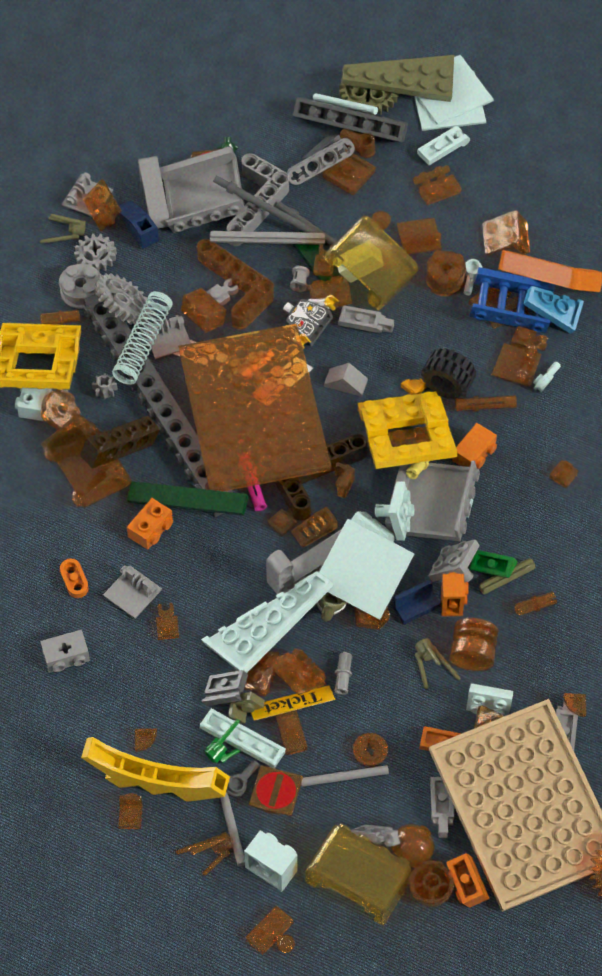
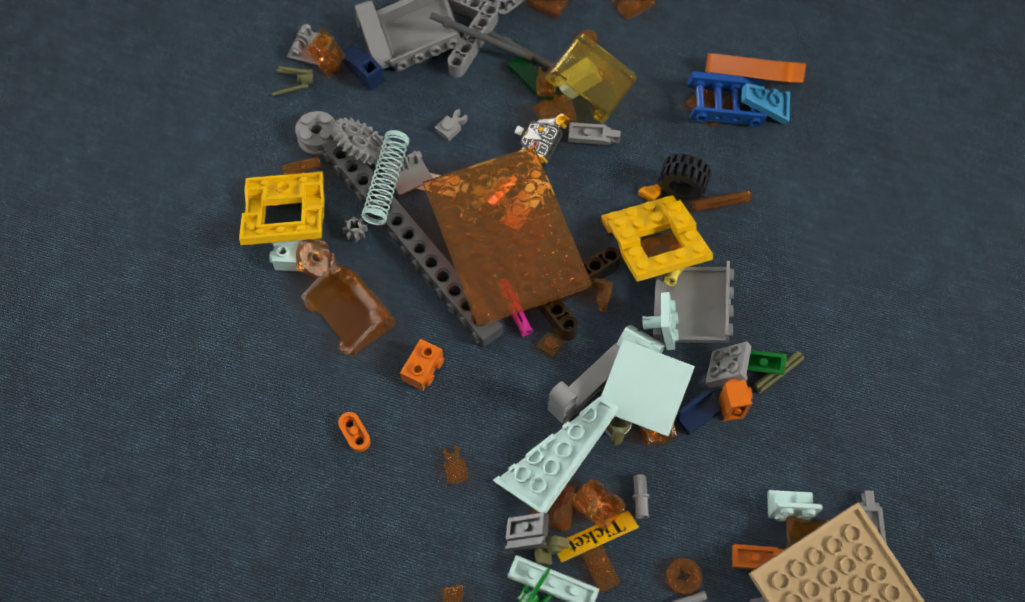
camera: 10 degrees left, 5 degrees up
light grey brick [40,629,90,672] -> none
light grey gear [74,234,117,271] -> none
dark brown brick [80,416,160,469] -> none
light grey hinge [103,565,162,618] -> none
dark green tile [127,481,248,516] -> none
clear orange brick [181,288,227,333] -> none
clear orange beam [197,239,274,330] -> none
light grey axle [210,231,325,244] -> none
light grey bush [290,266,310,292] -> none
clear orange slope [291,506,337,548] -> none
light grey slope [324,363,368,397] -> none
clear orange hinge [397,218,442,255] -> none
olive plant [414,638,460,689] -> none
clear orange brick [426,250,466,296] -> none
clear orange wheel [450,618,499,671] -> none
orange brick [452,423,497,469] -> none
light aqua plate [463,259,482,295] -> none
clear orange bracket [483,210,530,255] -> none
clear orange hinge [492,343,542,386] -> none
clear orange plate [511,326,548,351] -> none
clear orange axle [515,591,557,615] -> none
light aqua plate [533,362,561,392] -> none
clear orange tile [549,460,579,488] -> none
clear orange tile [563,693,586,717] -> none

